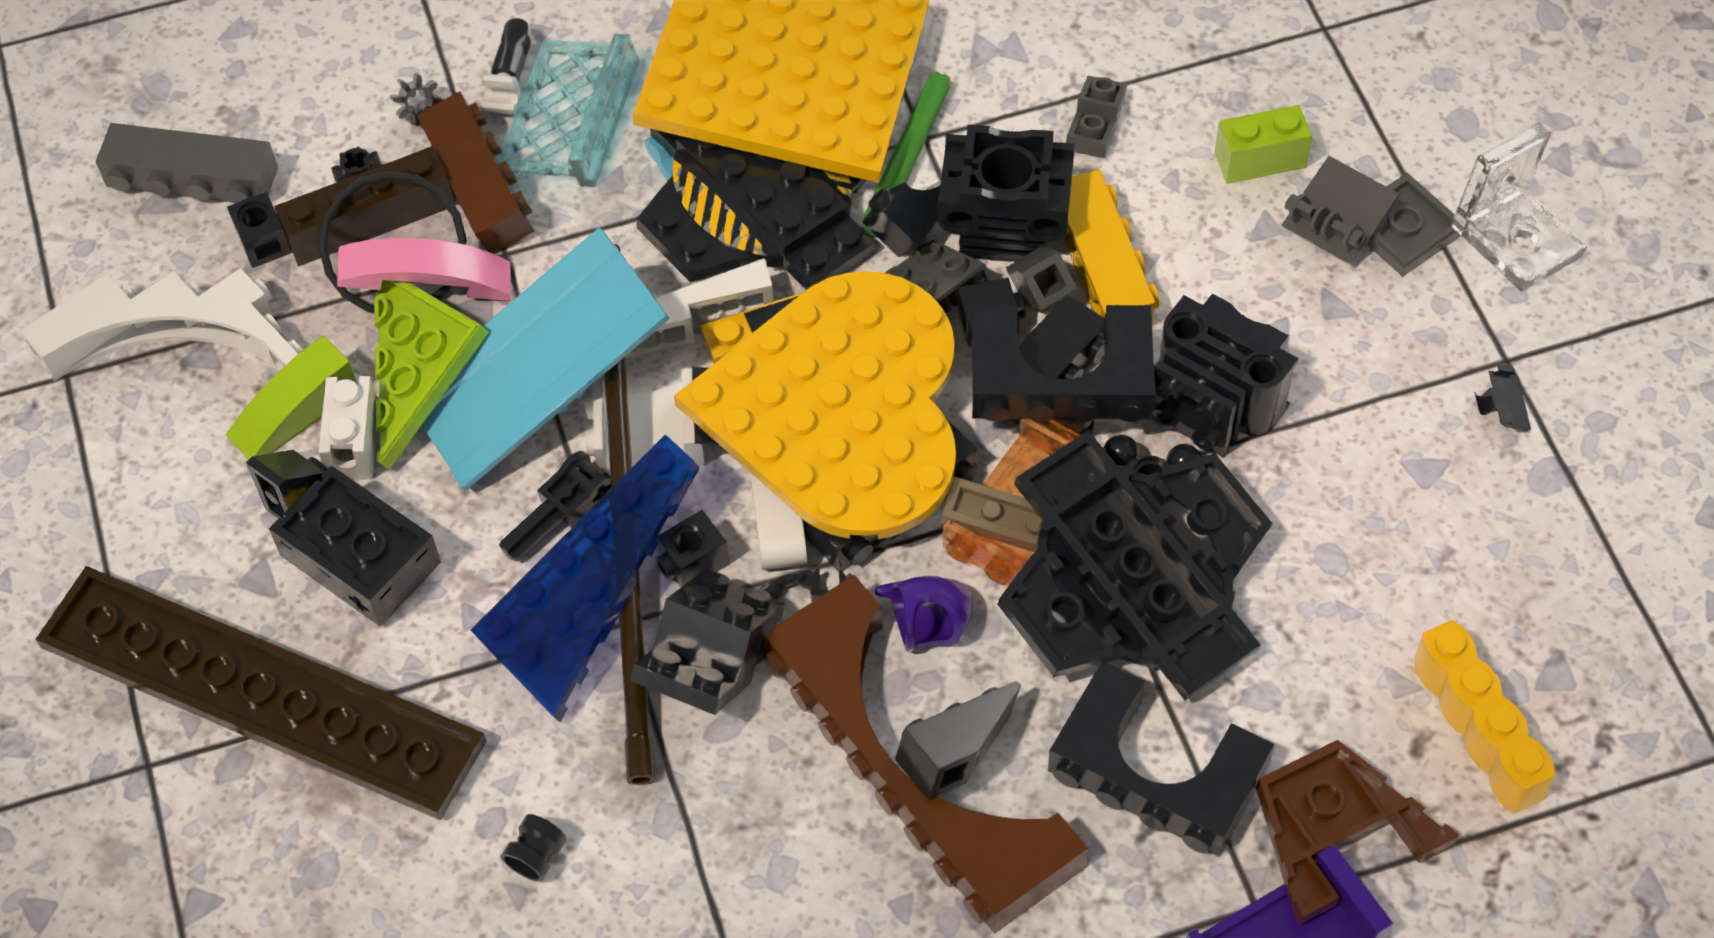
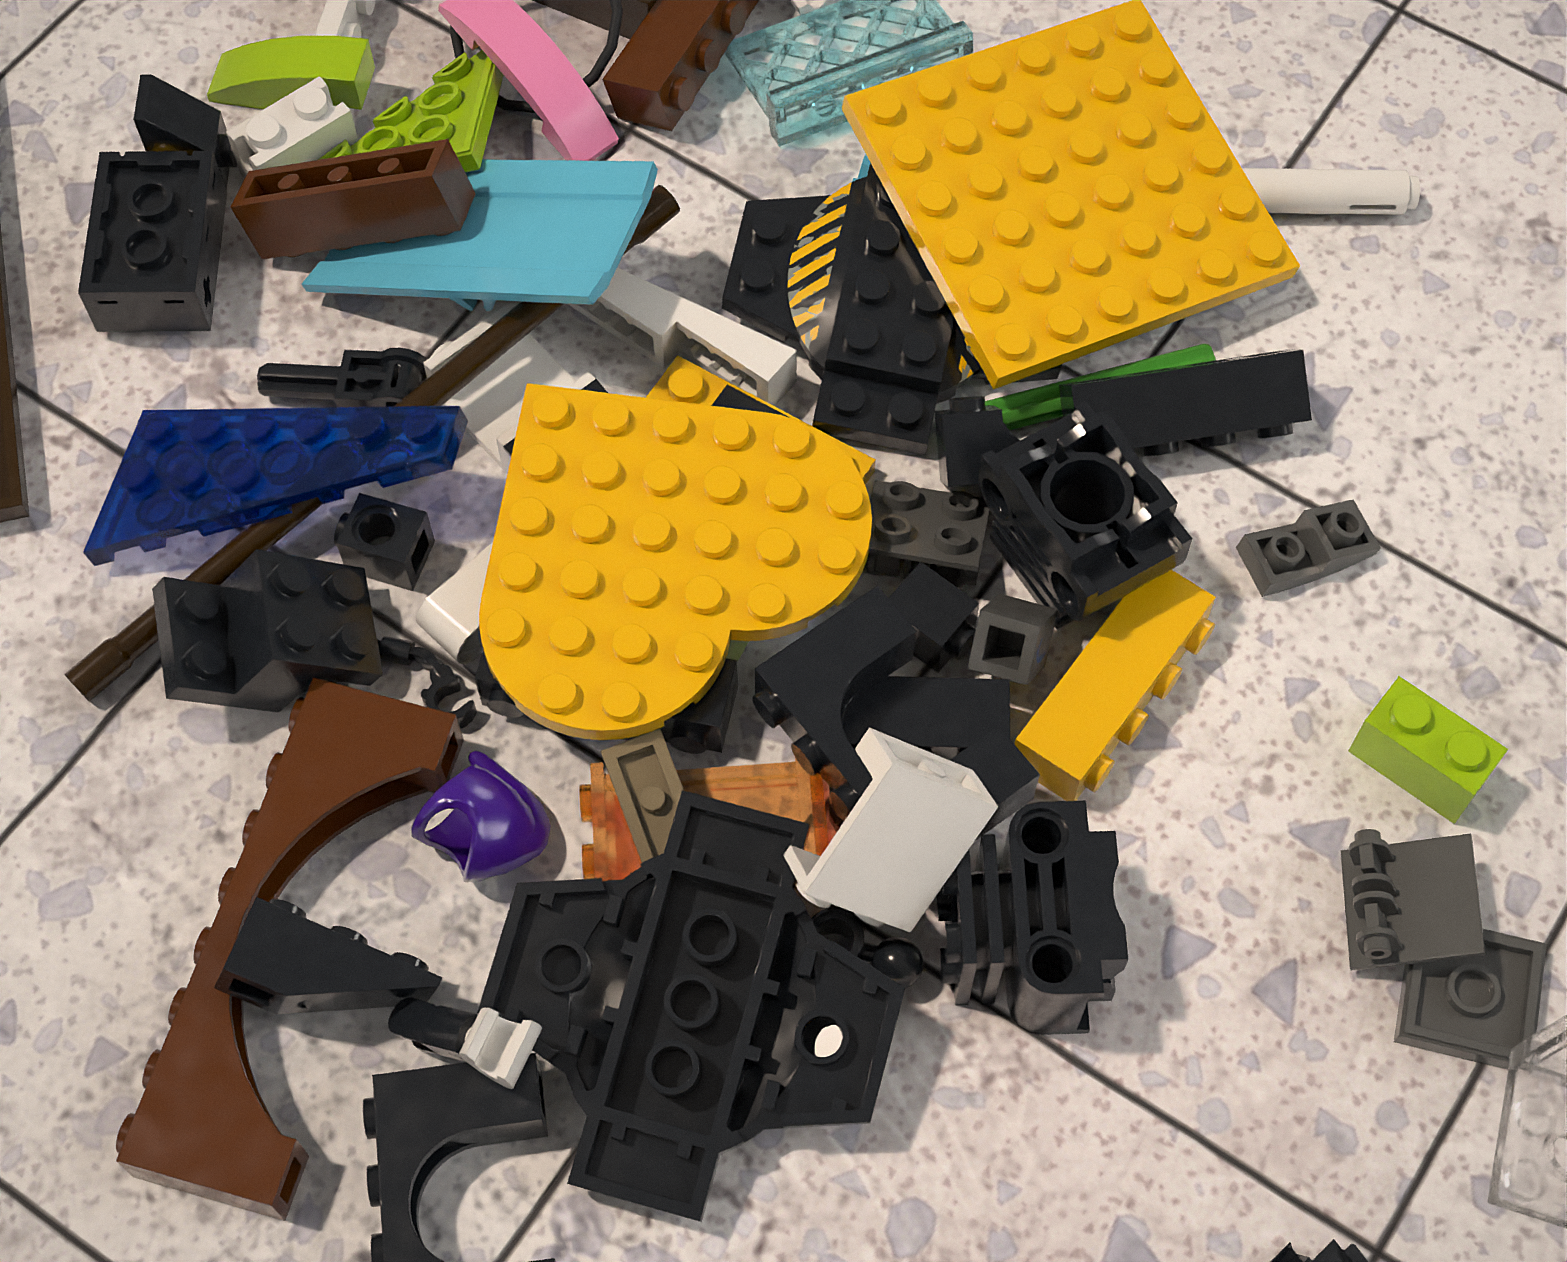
camera: 50 degrees right, 5 degrees up
none -> reddish brown brick [230,139,476,259]
none -> piece [388,997,542,1089]
none -> white panel [783,728,998,932]
none -> black brick [1059,349,1312,456]

